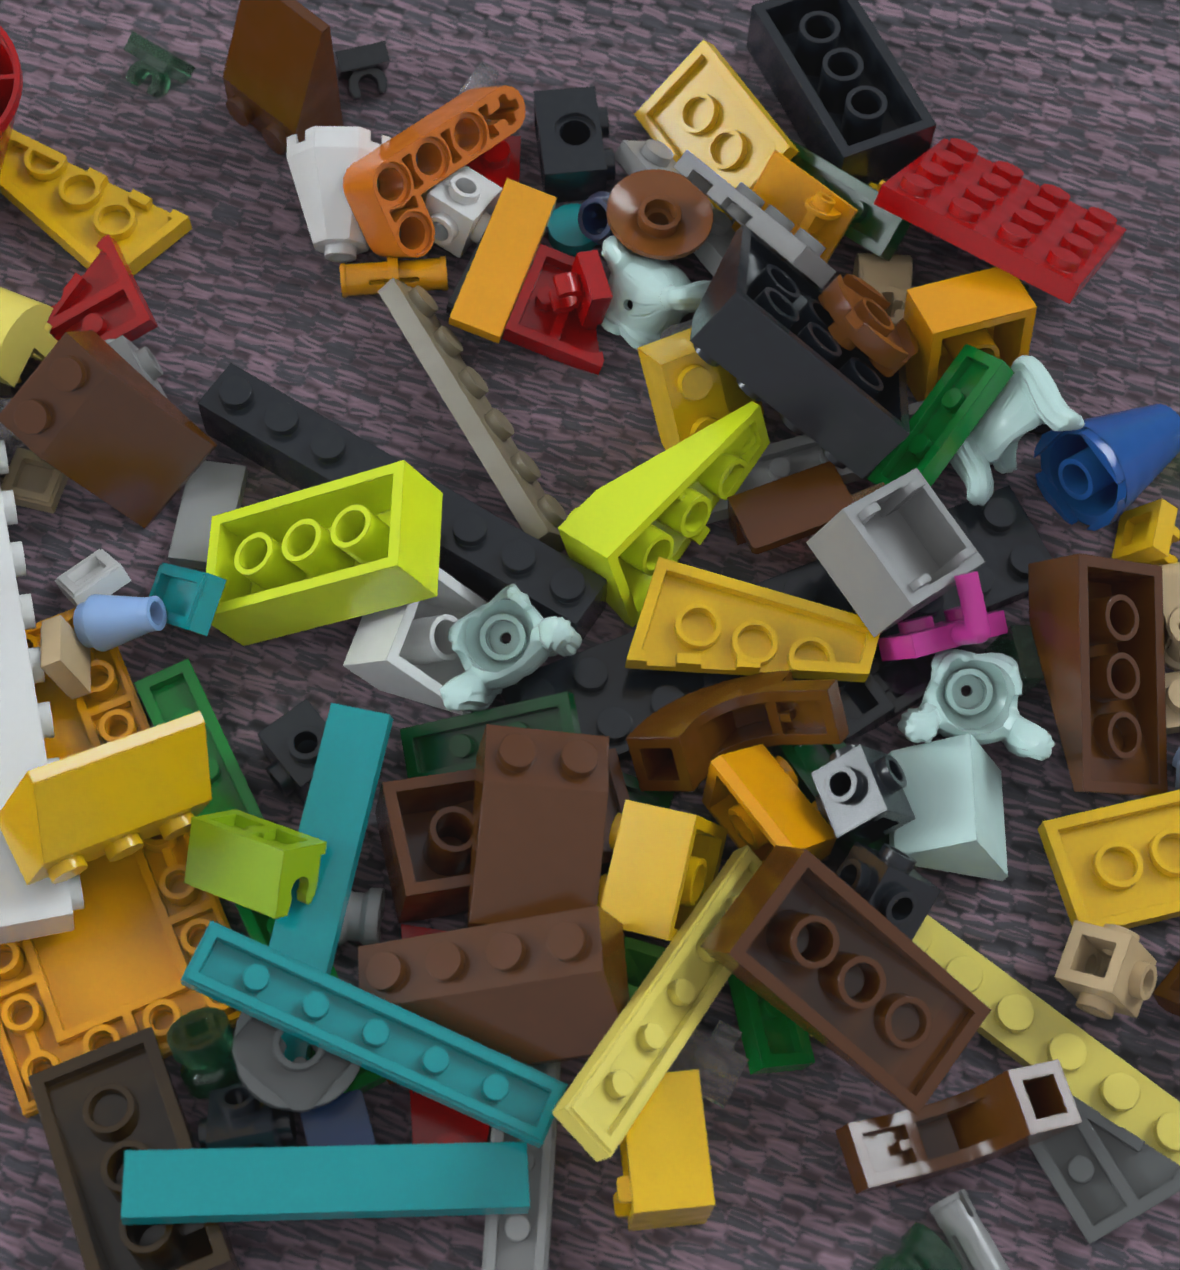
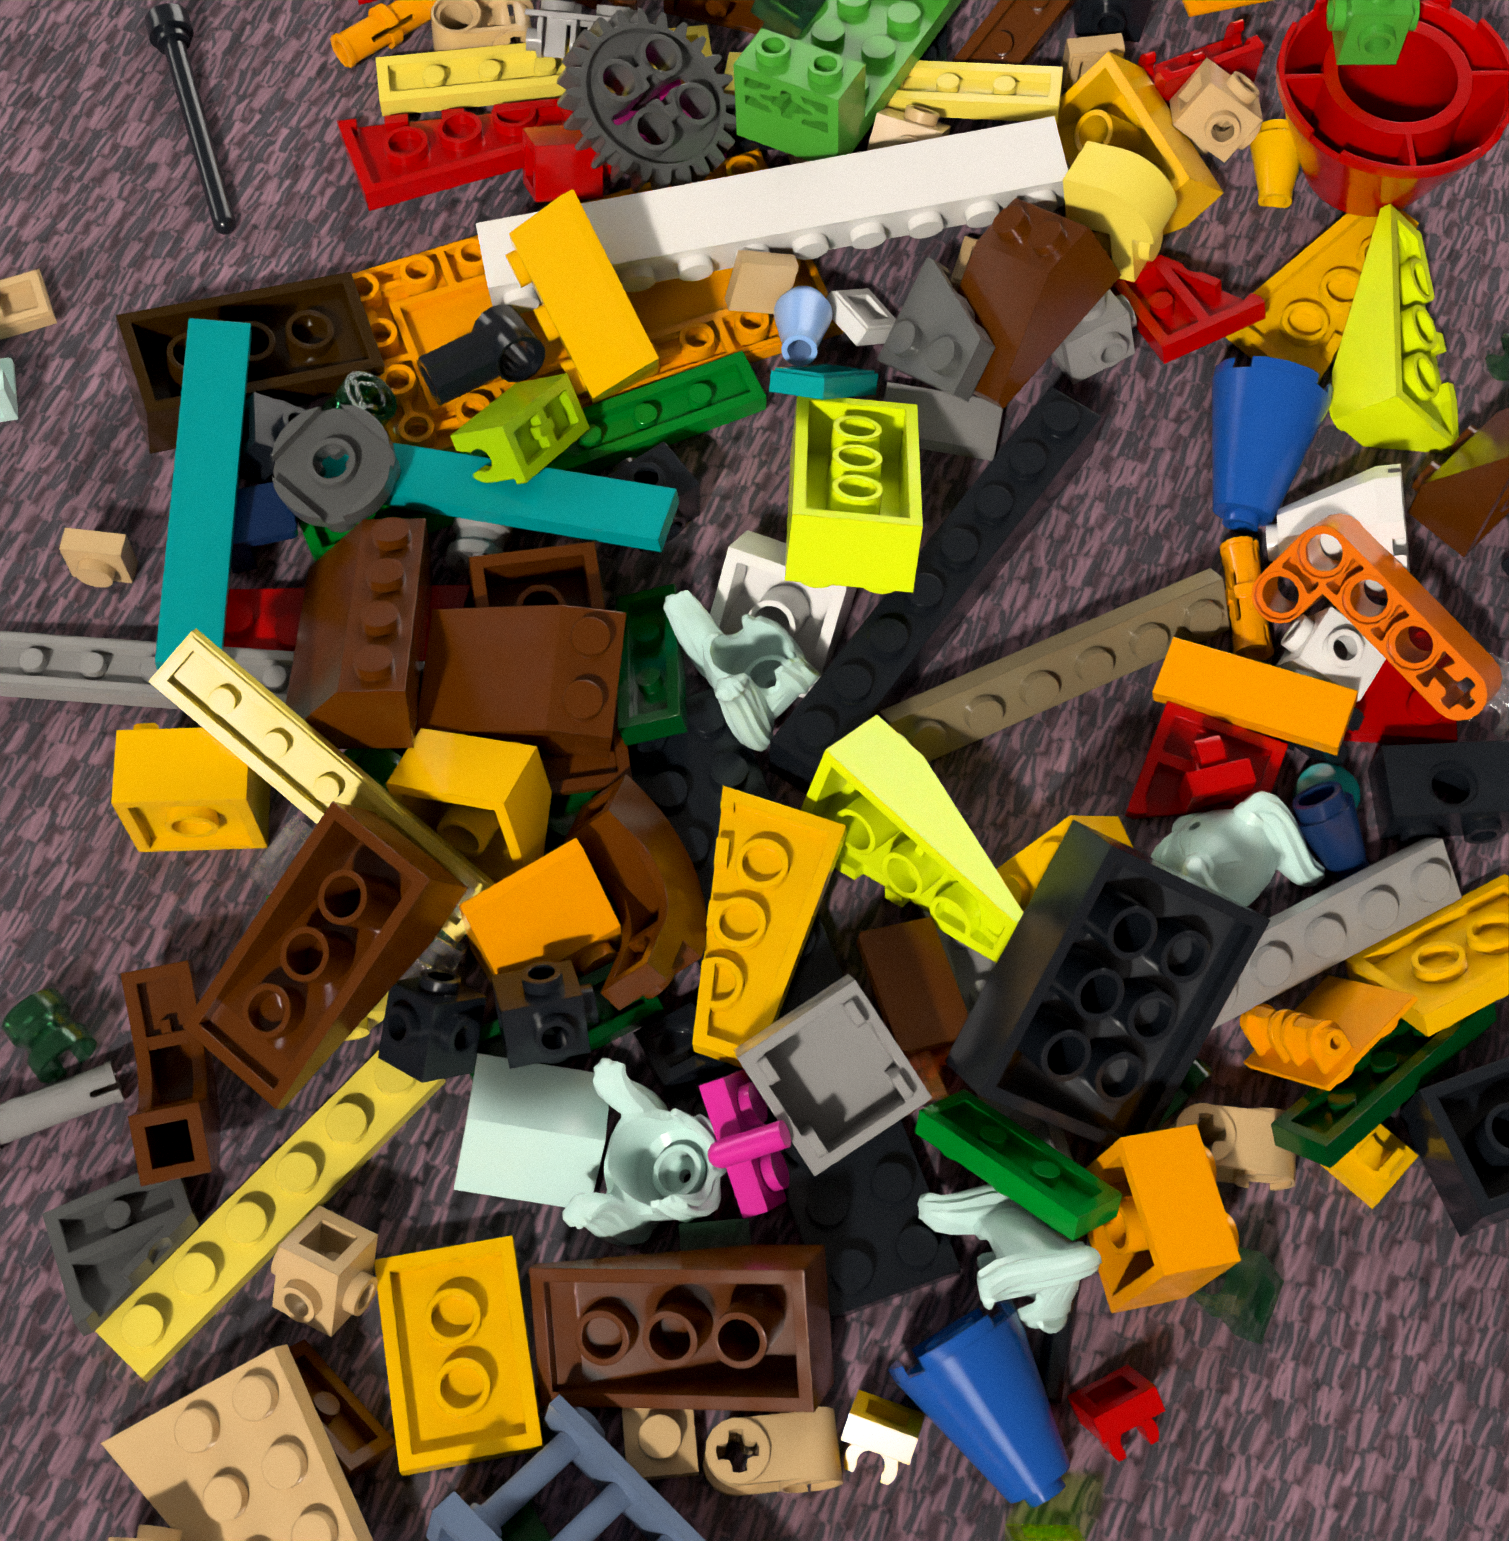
camera: 95 degrees right, 0 degrees up
teal tile [181,921,568,1148] -> none
dark orange dish [606,169,713,260] -> none
light grey wing [673,150,836,289] -> none
dark orange plate [818,273,919,378] -> none
red plate [874,138,1127,304] -> none
none -> black piece [416,305,545,406]
none -> dark grey wing [877,257,996,402]
none -> red tile [1067,1364,1166,1462]
none -> blue cone [1212,356,1333,533]
none -> neon yellow wedge [1329,203,1459,454]

